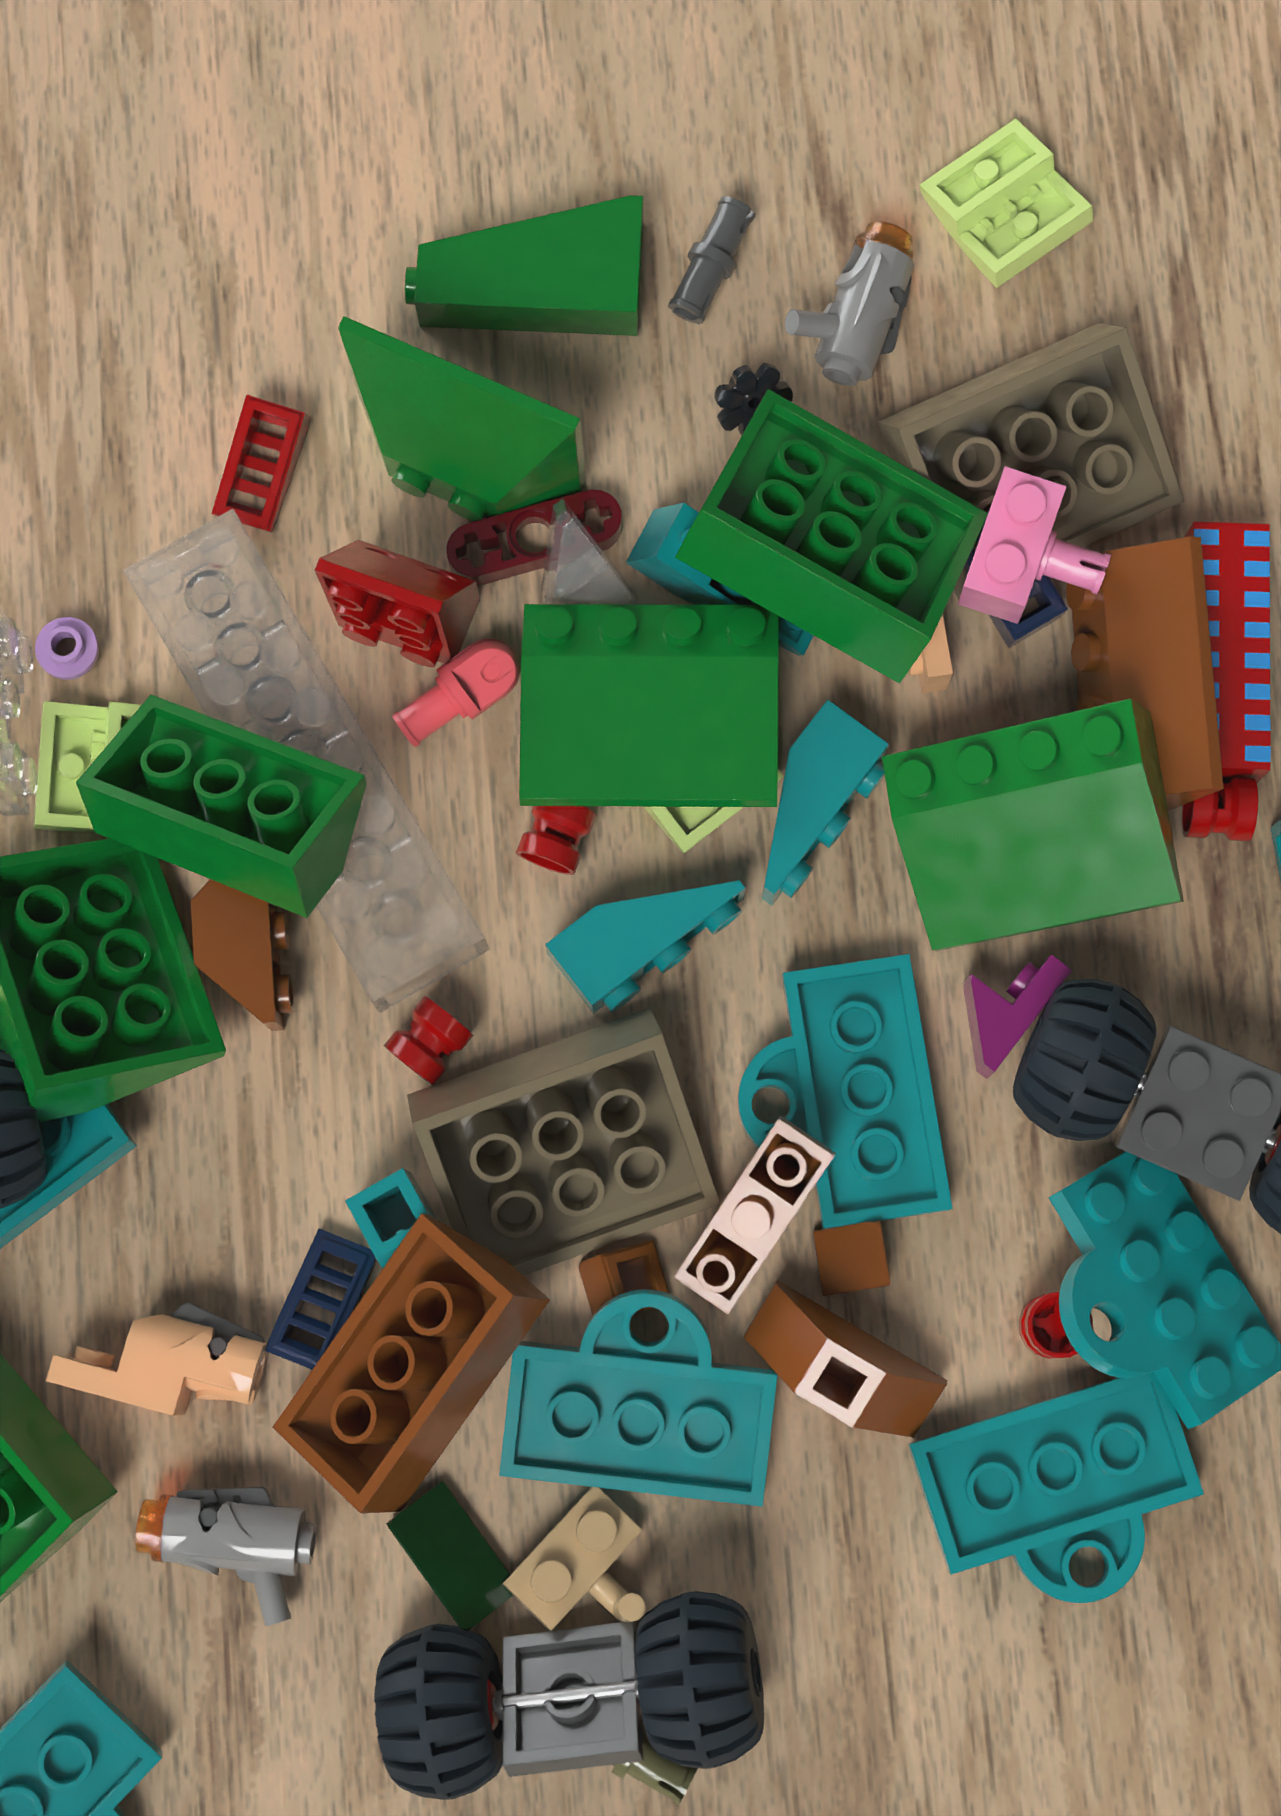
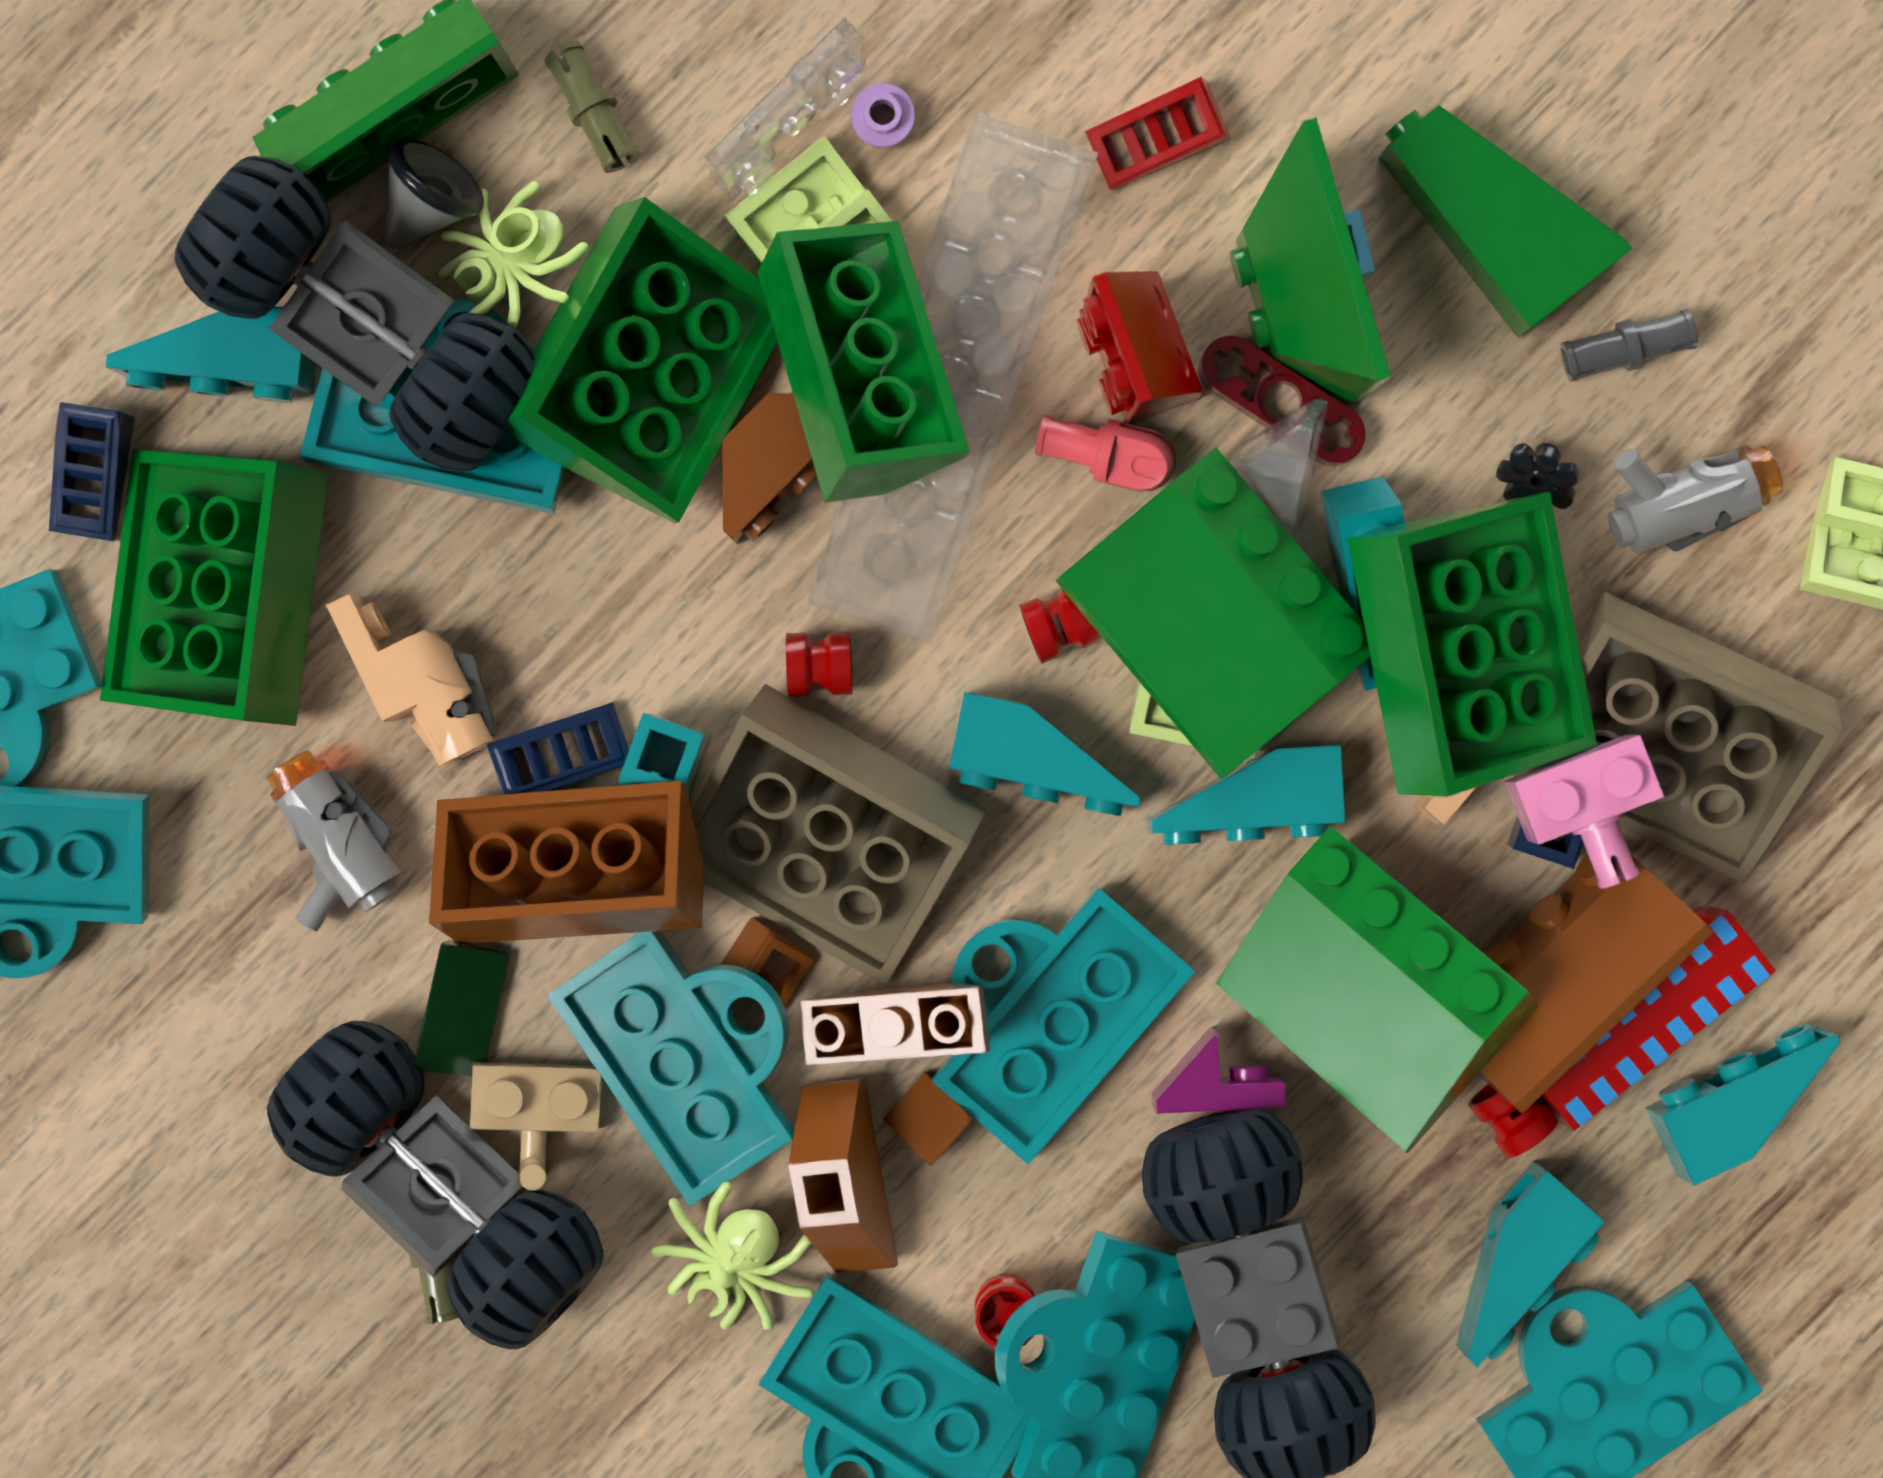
camera: 45 degrees right, 10 degrees up
none -> yellowish green animal [651,1181,815,1330]

